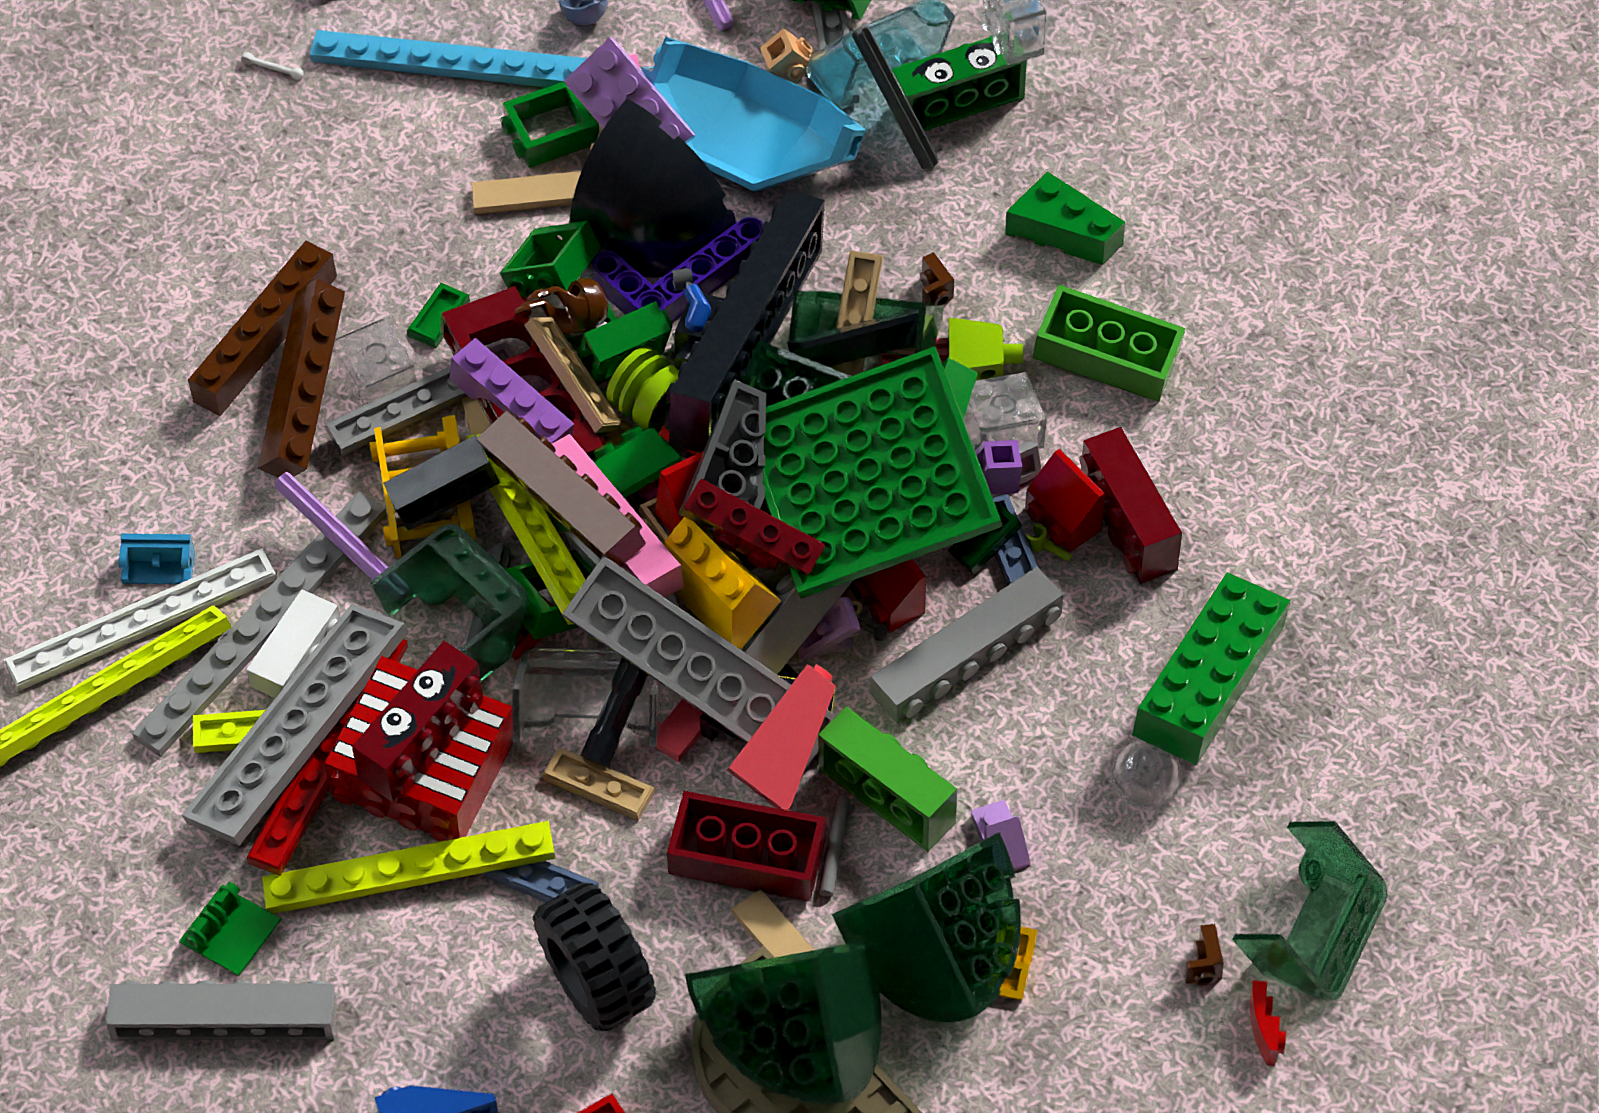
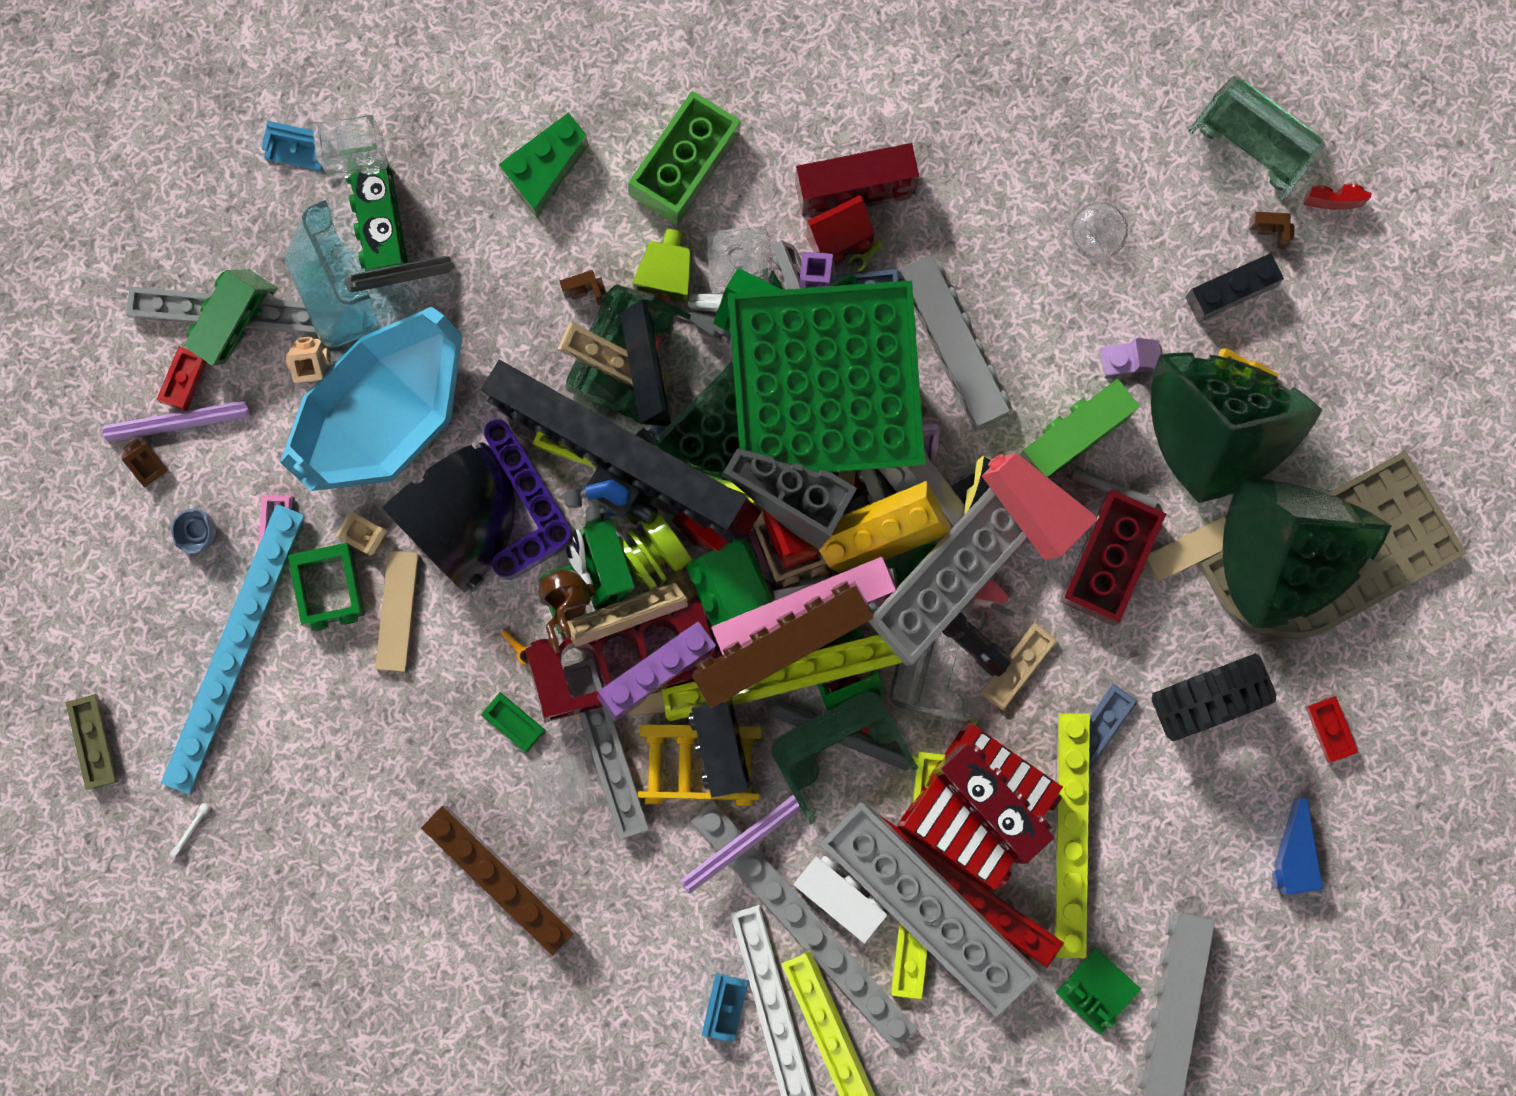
camera: 80 degrees left, 25 degrees up
reddish brown brick [257,278,345,478] -> none
green window [500,220,601,298] -> none
lavender plate [563,37,696,143] -> none
dark red bracket [684,479,825,575] -> none
green brick [1132,572,1291,765] -> none
none -> black brick [1185,253,1284,323]

